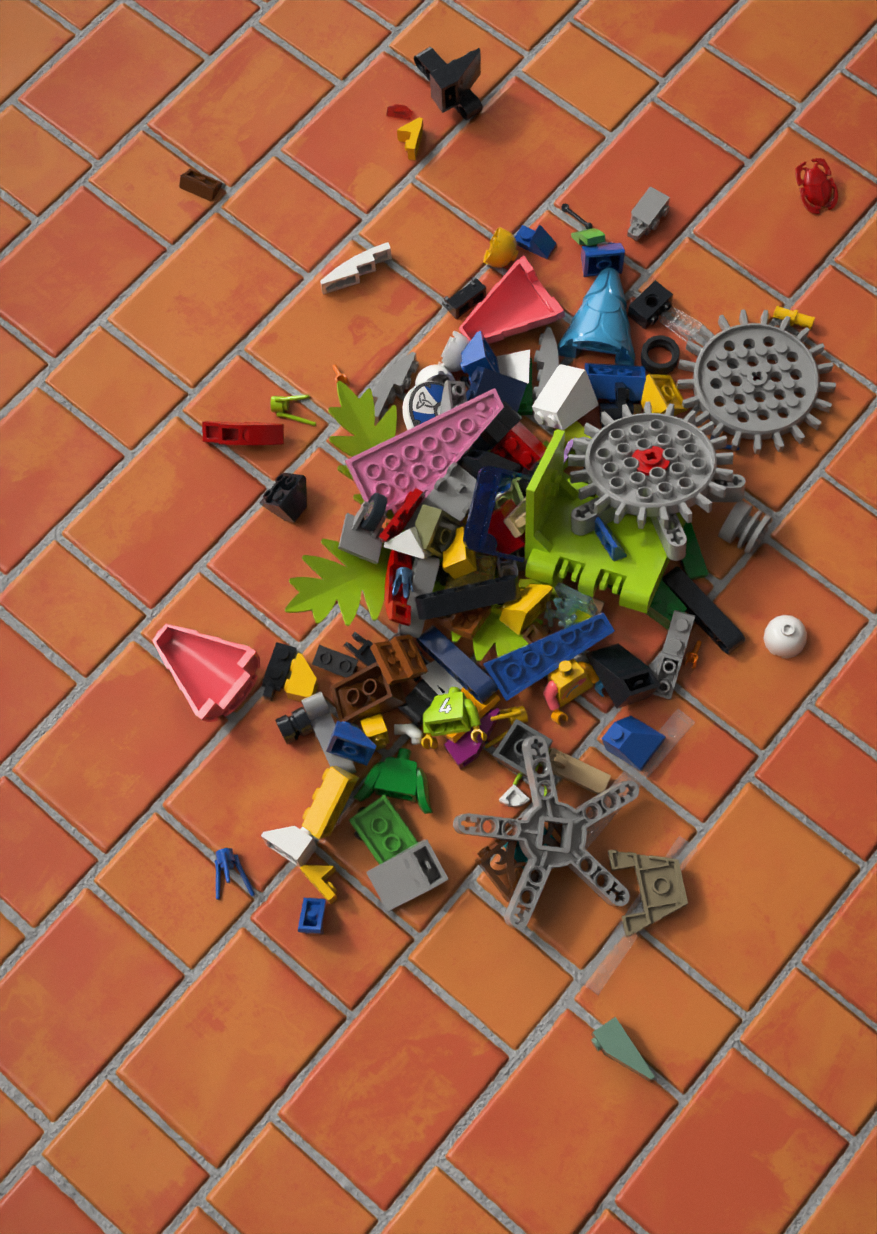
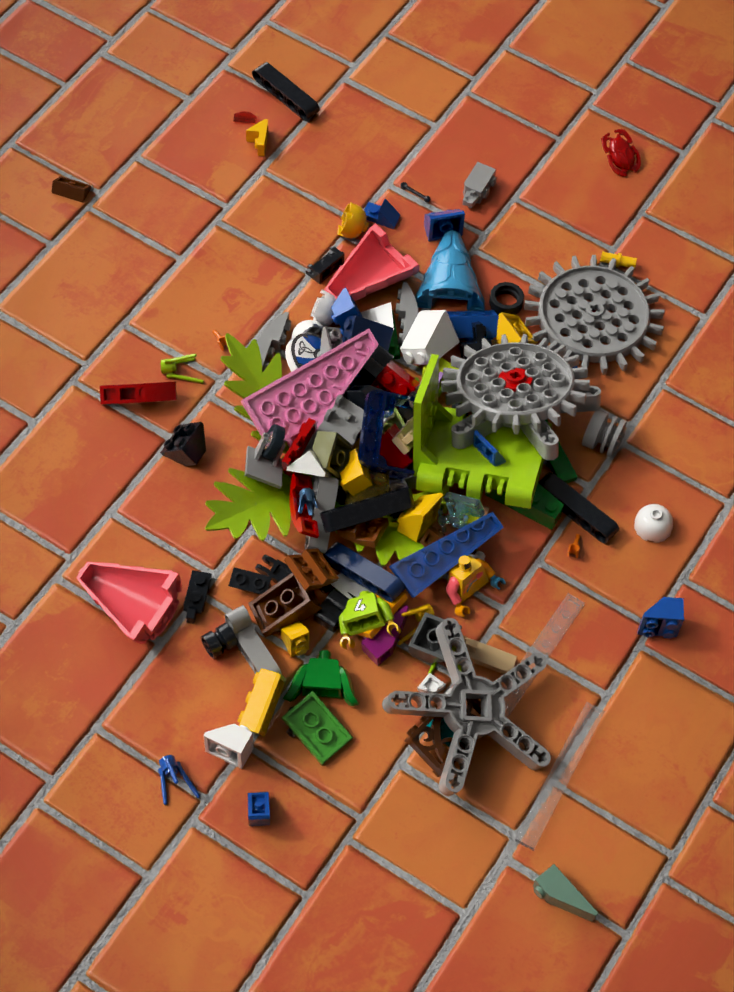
camera: 15 degrees left, 10 degrees down
yellow slope [284,653,318,702] -> none
yellow slope [300,865,337,904] -> none
white slope [320,242,392,294] -> none
blue slope [326,721,376,766] -> none
light grey slope [366,839,448,912] -> none
white arm [394,724,423,745] -> none
black slope [430,48,481,113] -> none
bright green slope [571,228,605,246] -> none
black slope [585,643,661,709] -> none
blue slope [601,716,666,771] -> none
dark tan wing [608,850,688,938] -> none
black brick [627,280,673,329] -> none
light grey slope [653,610,695,700] -> none
clear slope [659,306,703,342] -> none
none -> blue slope [637,597,684,639]

